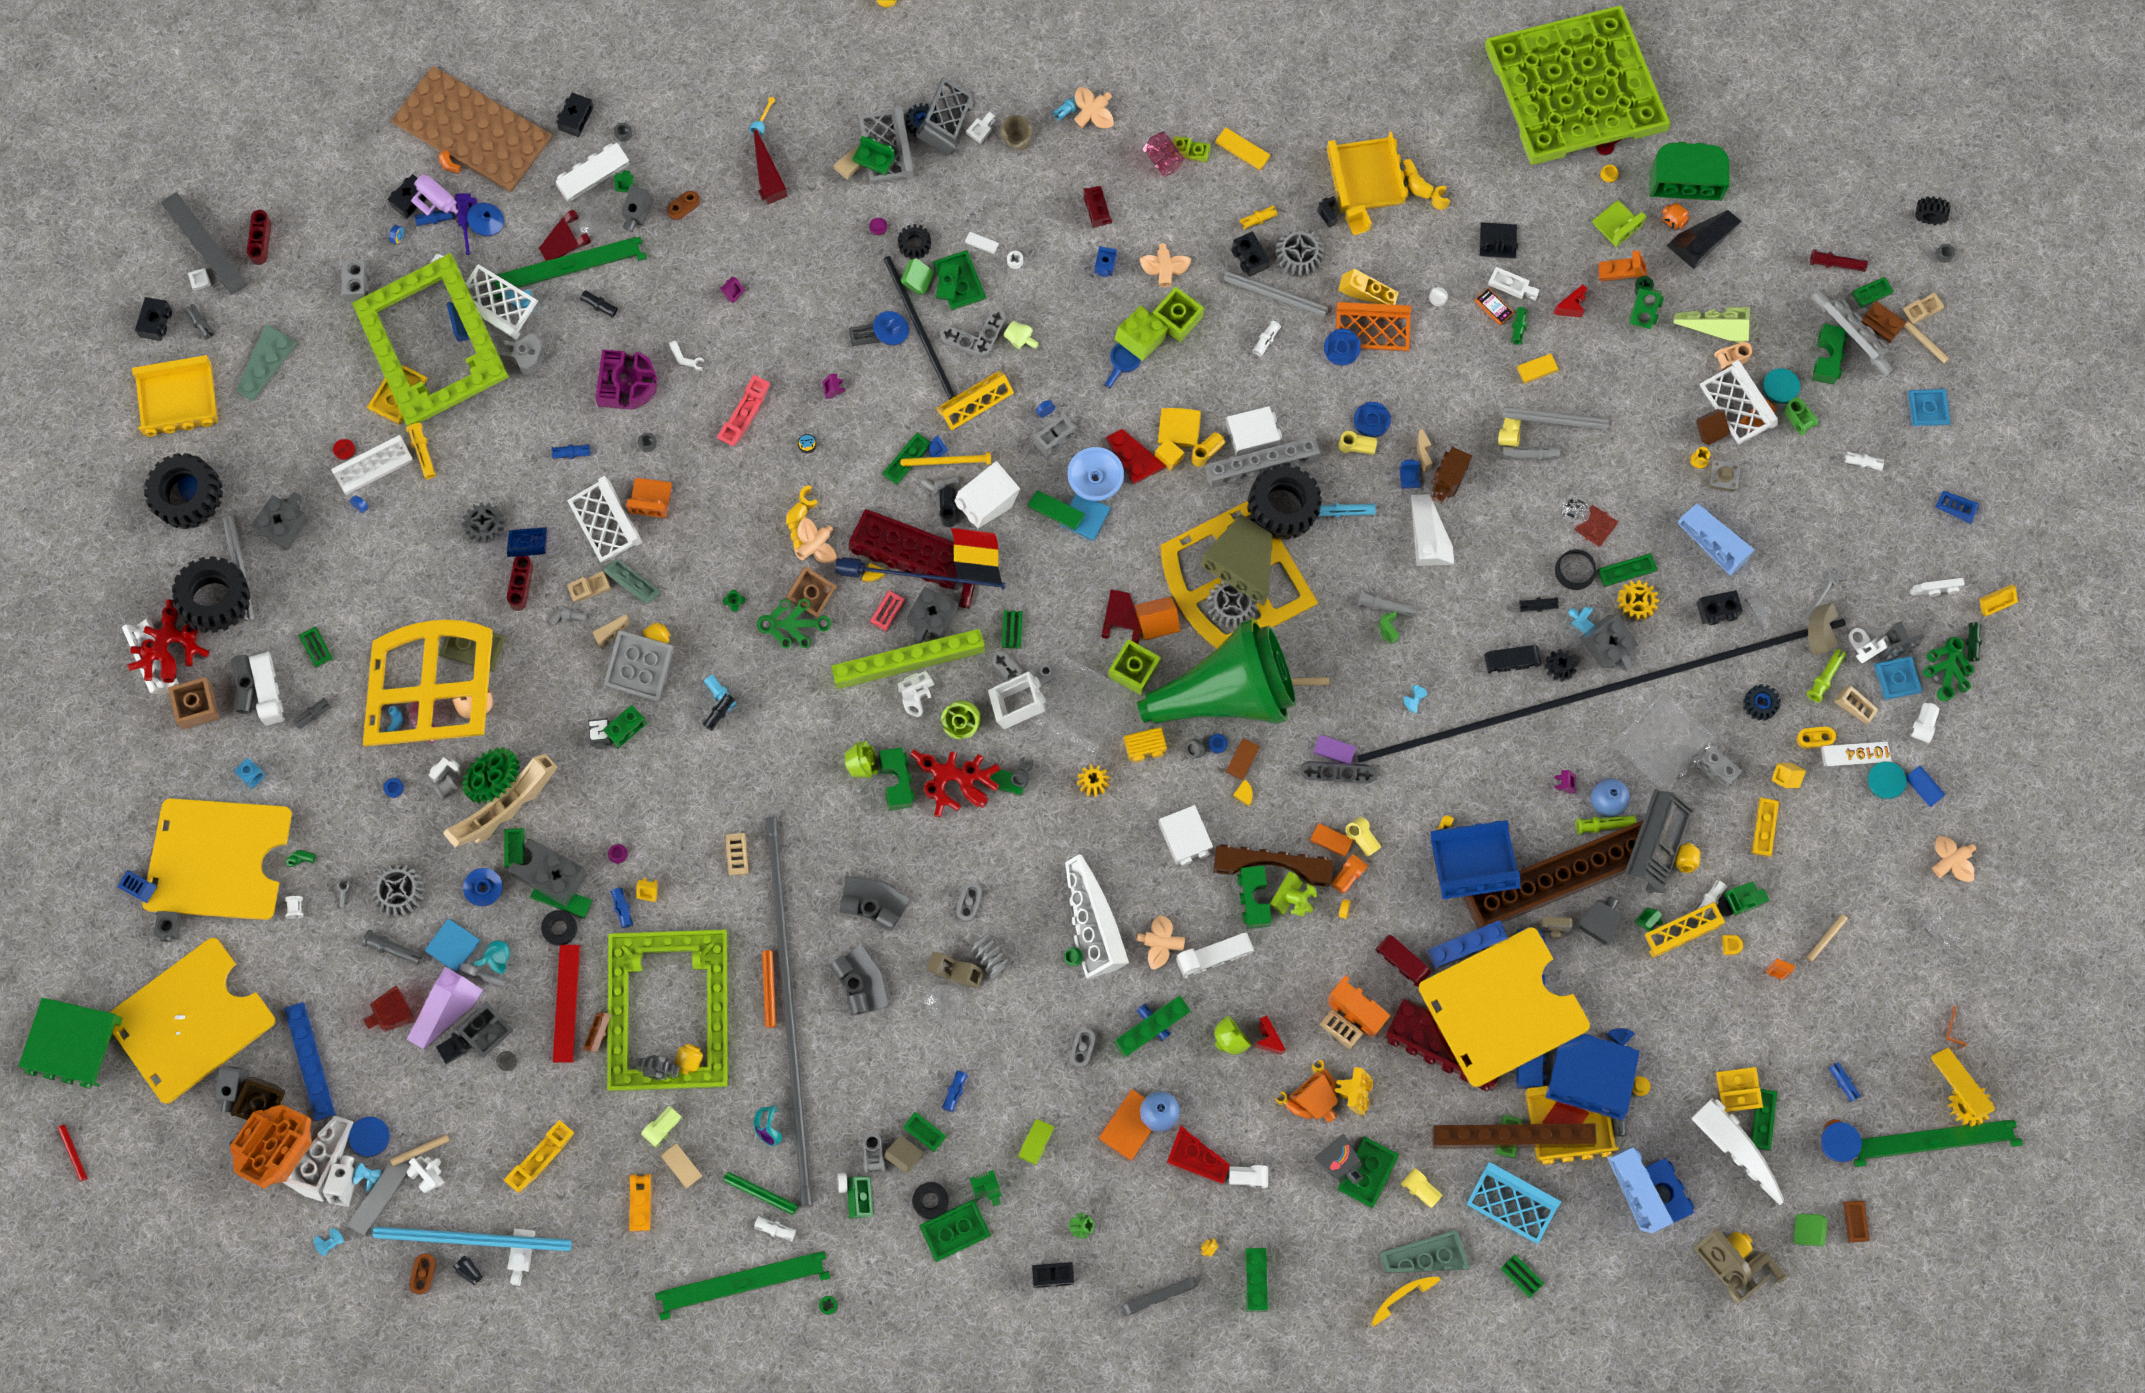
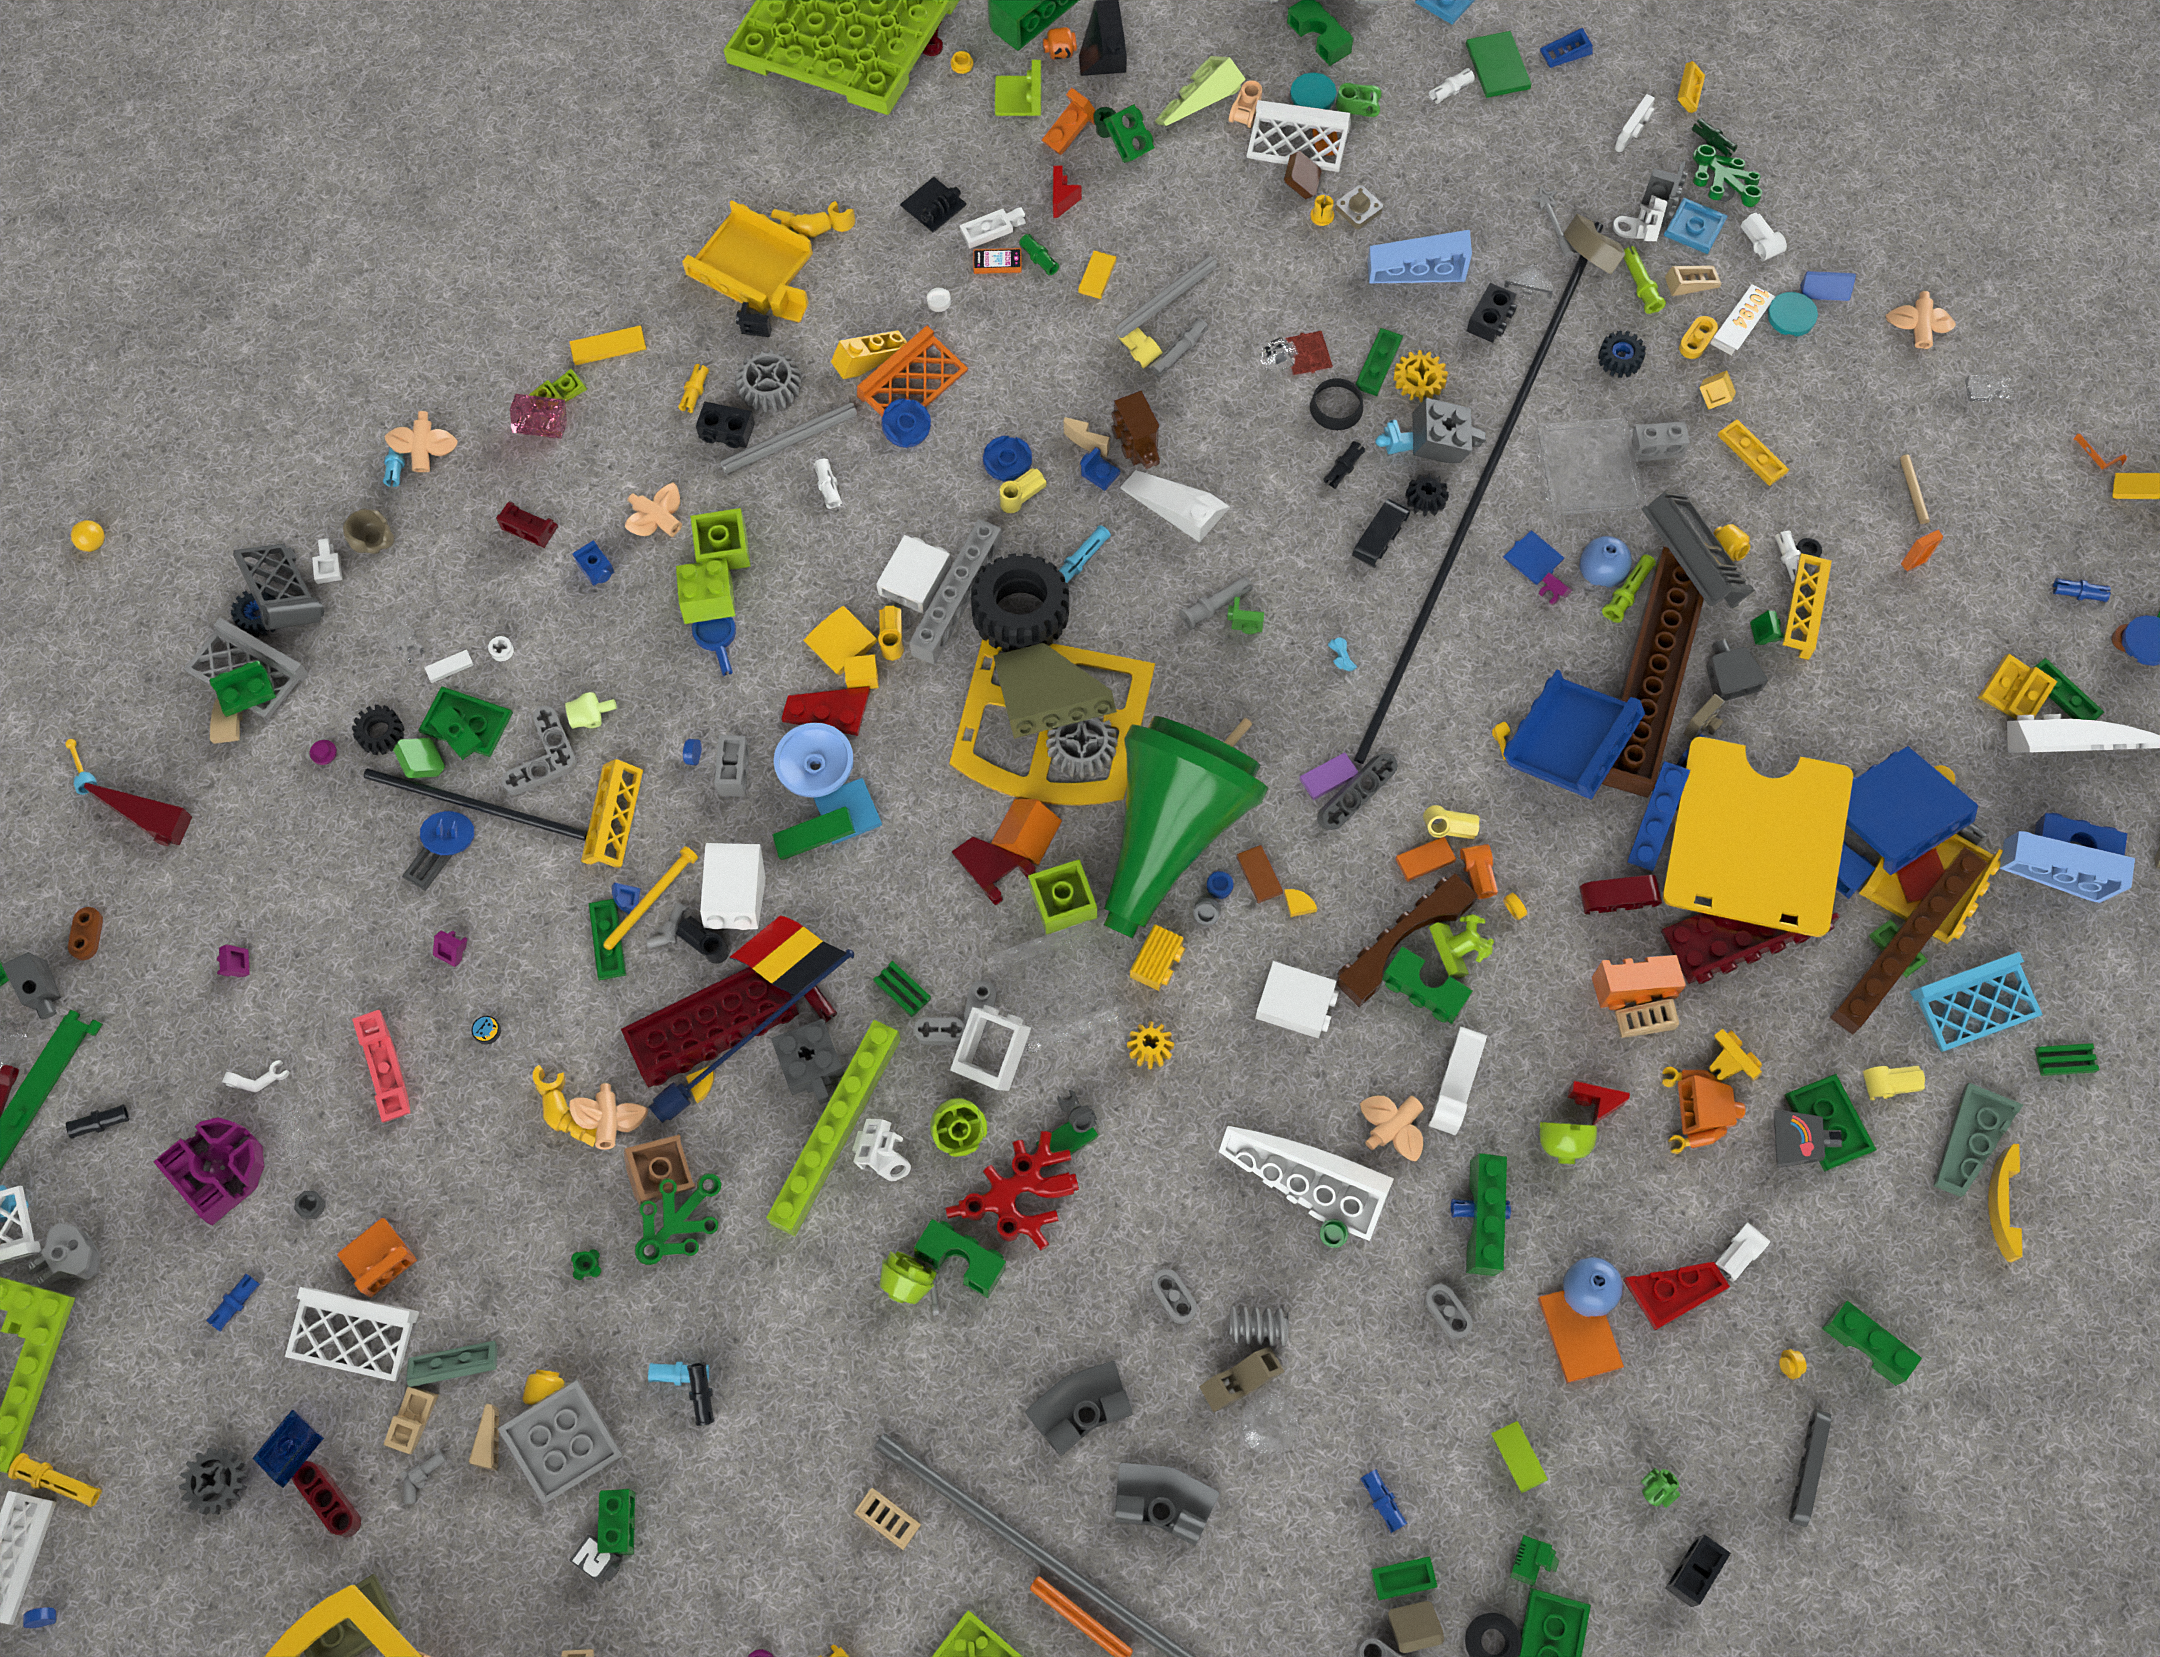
camera: 45 degrees left, 5 degrees down
coral tile [870,590,906,632] -> none
blue tile [1607,1028,1635,1046] -> none
yellow tile [1721,935,1743,955] -> none
green piece [1725,881,1770,916] -> none
none -> green tile [1466,31,1532,98]
none -> blue piece [1503,530,1565,585]

